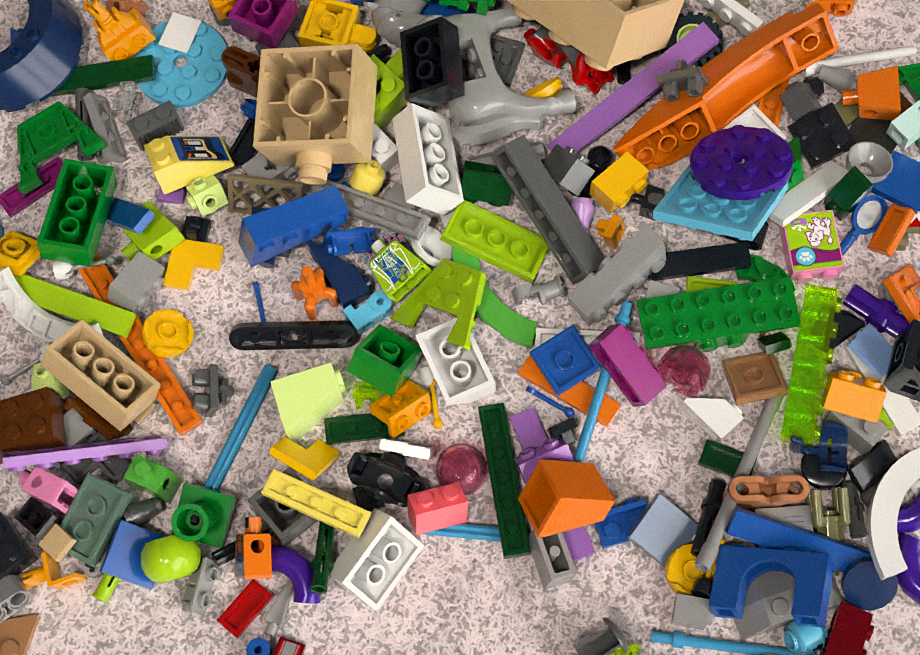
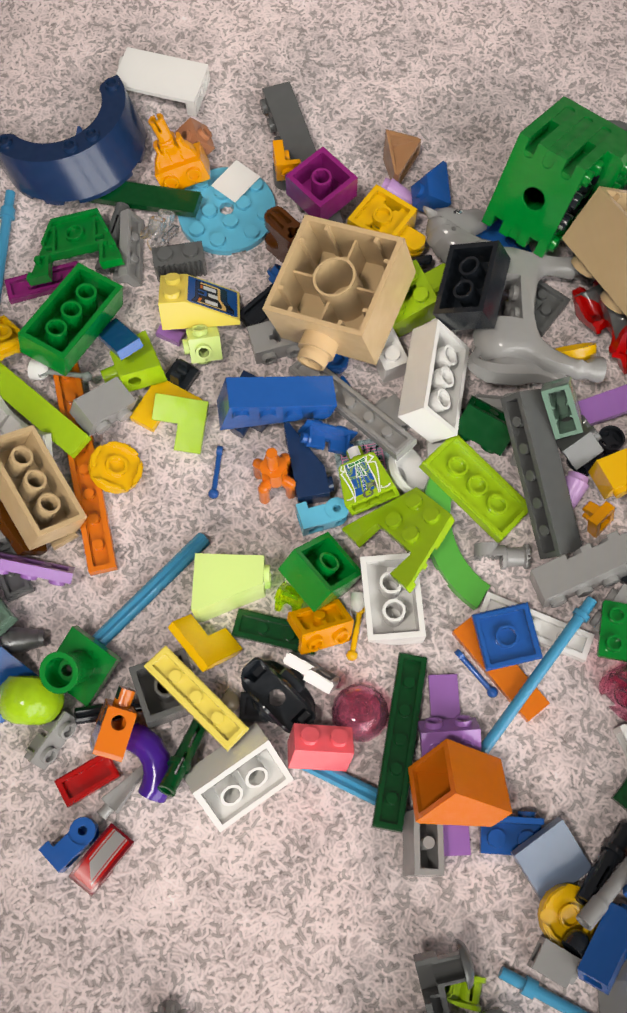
camera: 15 degrees right, 0 degrees up
bright green torso [123,454,182,504] -> none
dark grey hips [192,364,234,417] -> none
dark tan window [227,173,303,215] -> none
black piece [229,320,358,350] -> none
light yellow head [349,160,386,196] -> none
black tile [546,417,578,446] -> none
magenta brick [588,323,667,407] -> none
none -> lime tile [152,393,209,455]
none -> sand green torso [541,376,583,440]

